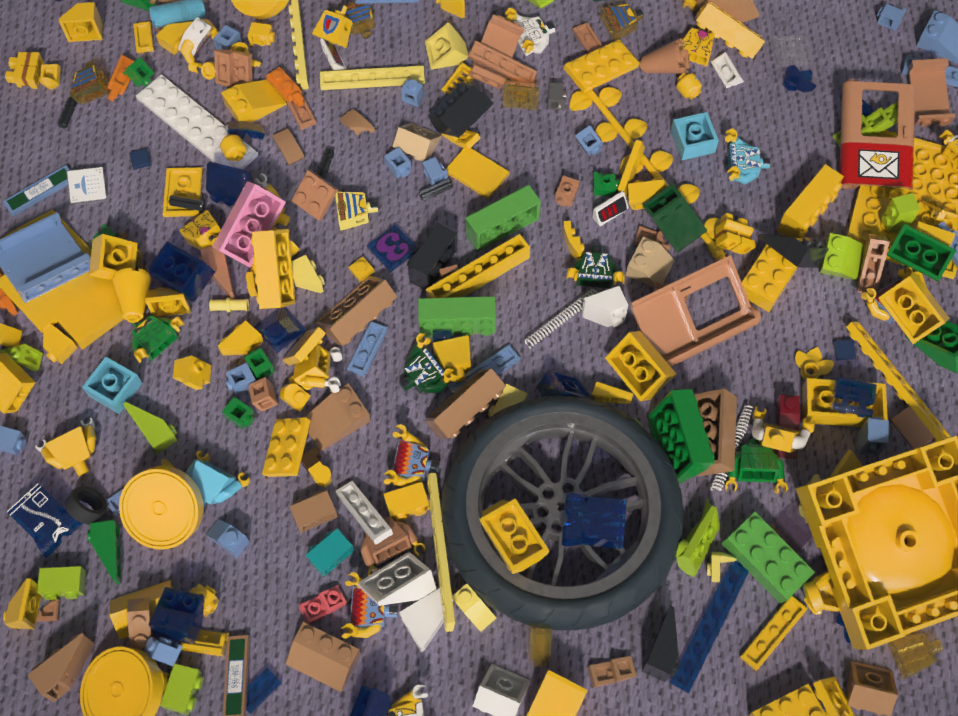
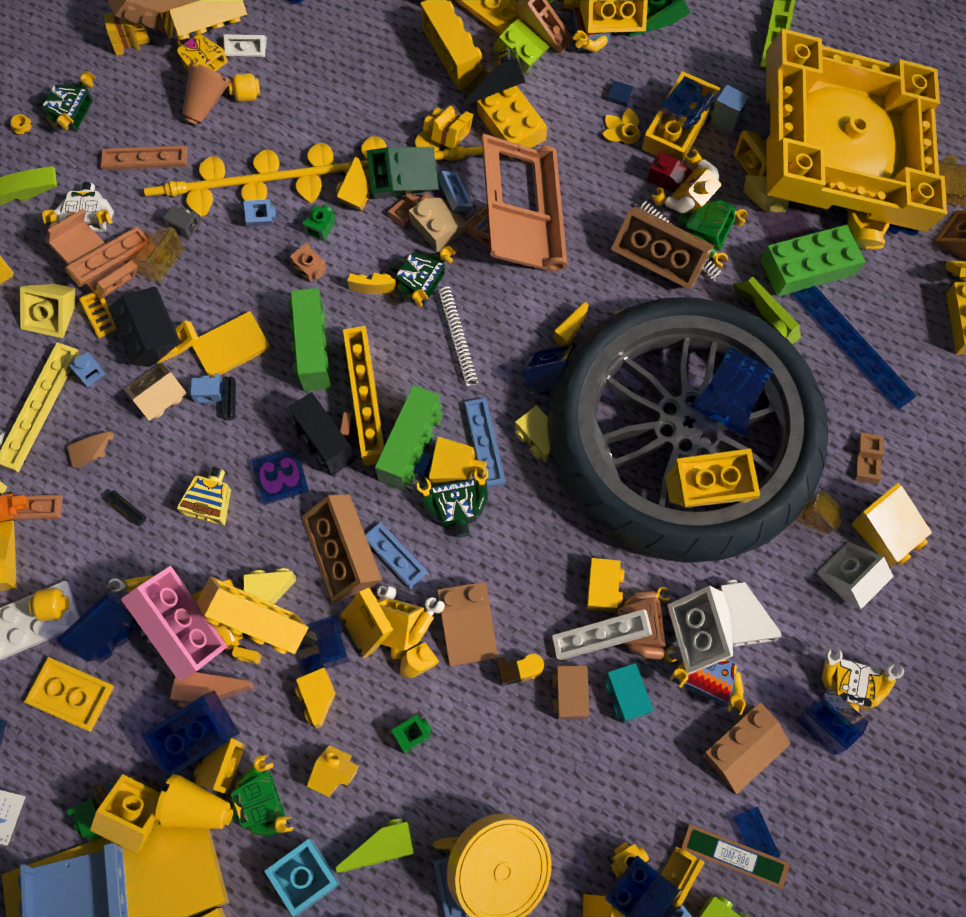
camera: 65 degrees left, 5 degrees up
black axle [169,195,205,211] -> none
yellow torso [179,210,221,250] -> none
medium azure torso [186,451,250,507] -> none
medium blue slope [206,519,250,558] -> none
light yellow pin [209,297,249,312] -> none
medium blue brick [225,363,256,394] -> none
slope [226,121,266,140] -> none
green brick [244,348,275,380] -> none
nougat brick [248,377,278,411] -> none
yellow plate [262,417,311,477] -> none
medium nougat slope [272,128,305,166] -> none
nougat plate [292,170,339,221] -> none
coral slope [299,585,347,625] -> none
yellow plate [348,257,375,282] -> none
medium blue brick [384,147,412,178] -> none
torso [384,424,440,487] -> none
medium nougat brick [423,368,506,439] -> none
light yellow tile [427,473,455,632] -> none
light yellow slope [452,584,497,631] -> none
yellow plate [563,40,639,93] -> none
white slope [581,286,628,327] -> none
slope [592,191,628,226] -> none
clear yellow torso [600,3,644,42] -> none
yellow brick [605,331,676,402] -> none
yellow tile [618,140,645,197] -> none
black slope [642,605,680,683] -> none
green slope [647,389,715,484] -> none
medium azure brick [671,112,719,160] -> none
light yellow plate [707,552,737,582] -> none
torso [725,128,770,185] -> none
yellow tile [740,596,808,671] -> none
yellow plate [846,322,951,442] -> none
nougat slope [890,406,934,449] -> none
none -> medium blue plate [437,171,473,212]

